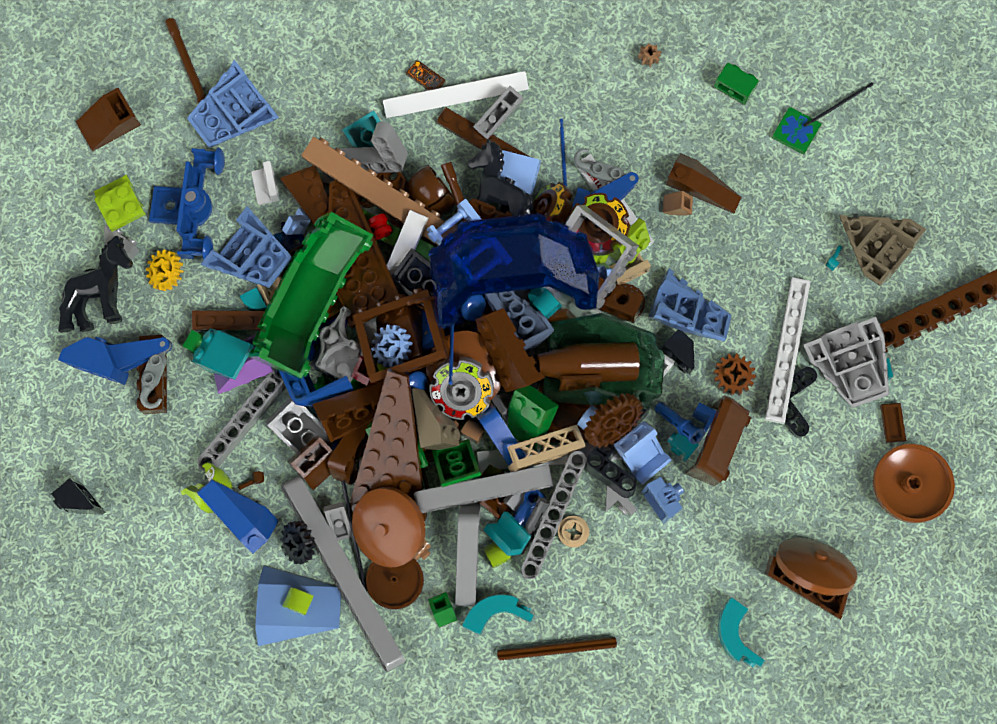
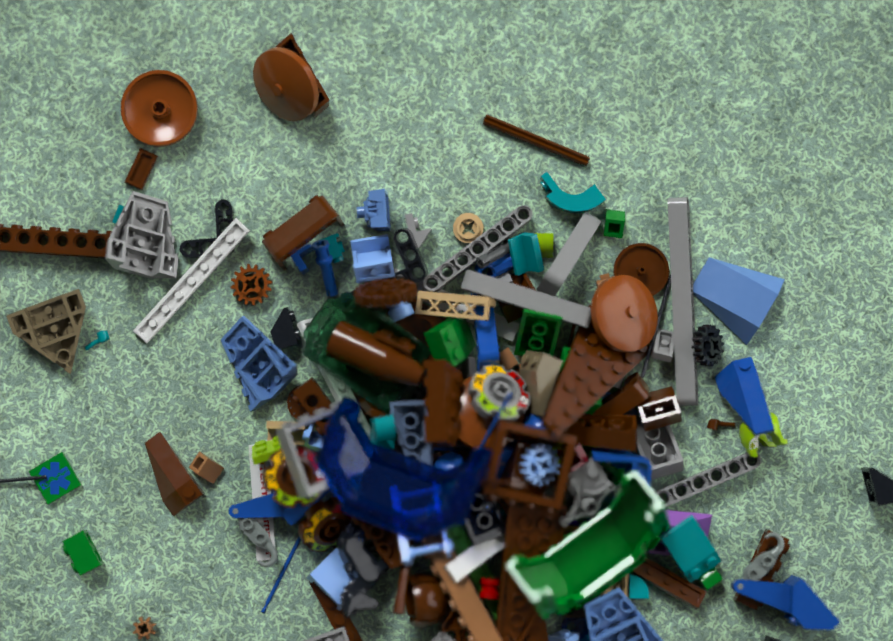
camera: 150 degrees left, 10 degrees up
lime brick [282,588,314,616] -> none
teal arch [718,597,765,668] -> none

